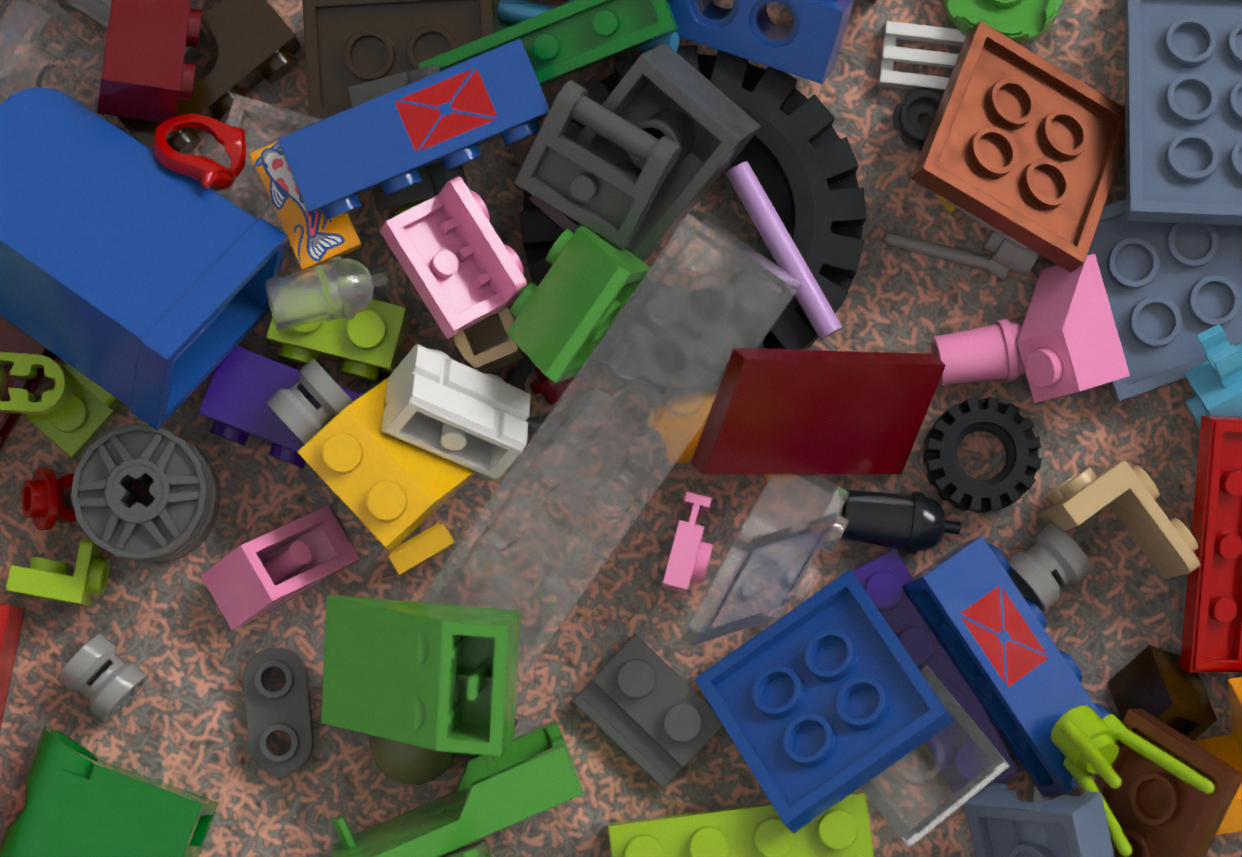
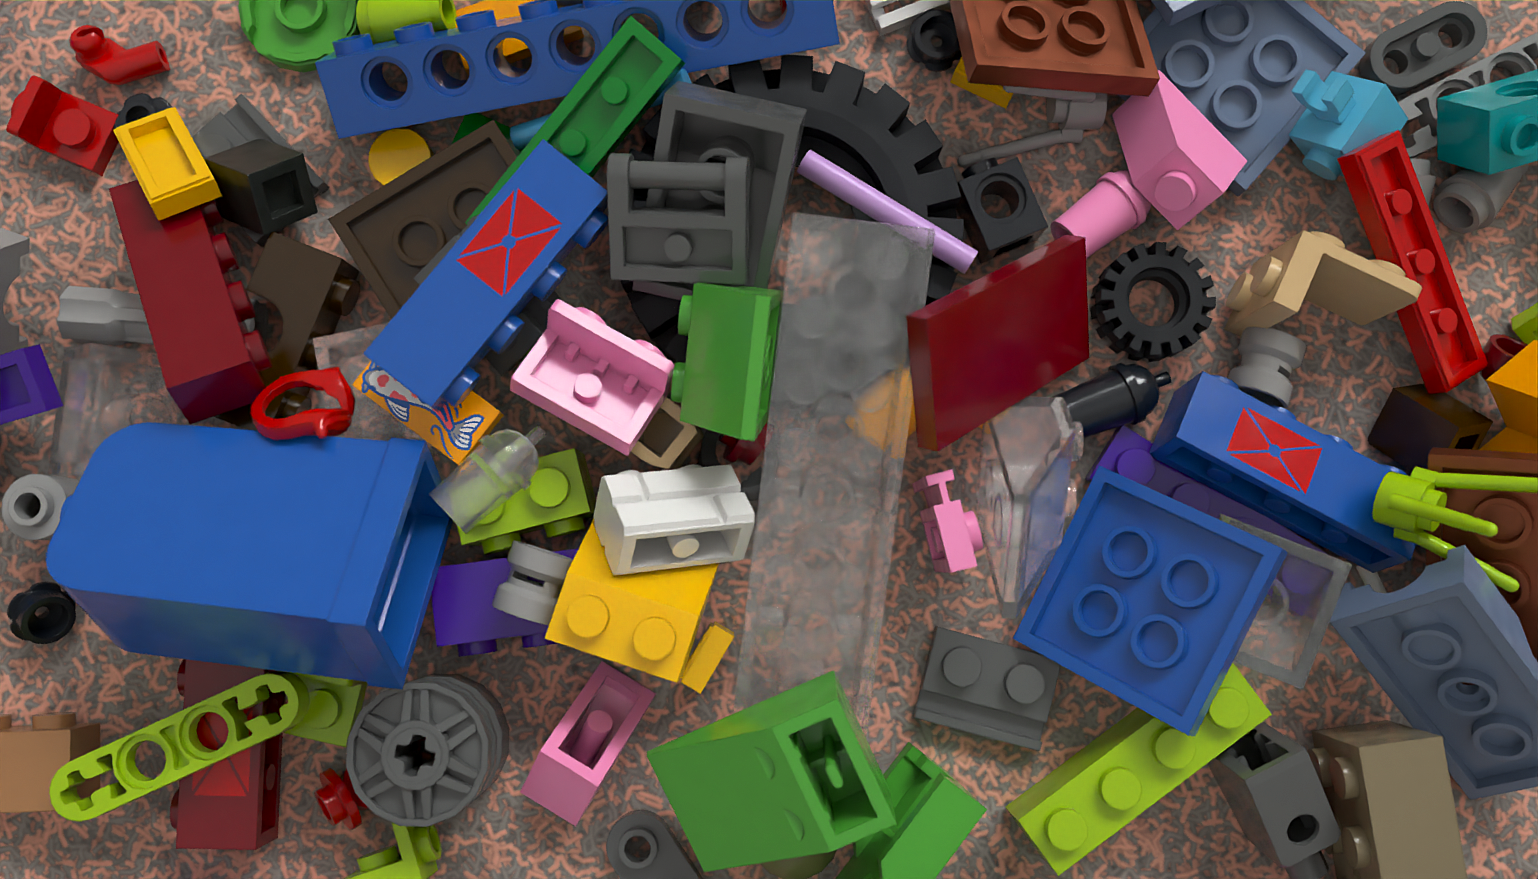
camera: 30 degrees left, 0 degrees up
none -> black brick [956,157,1048,264]

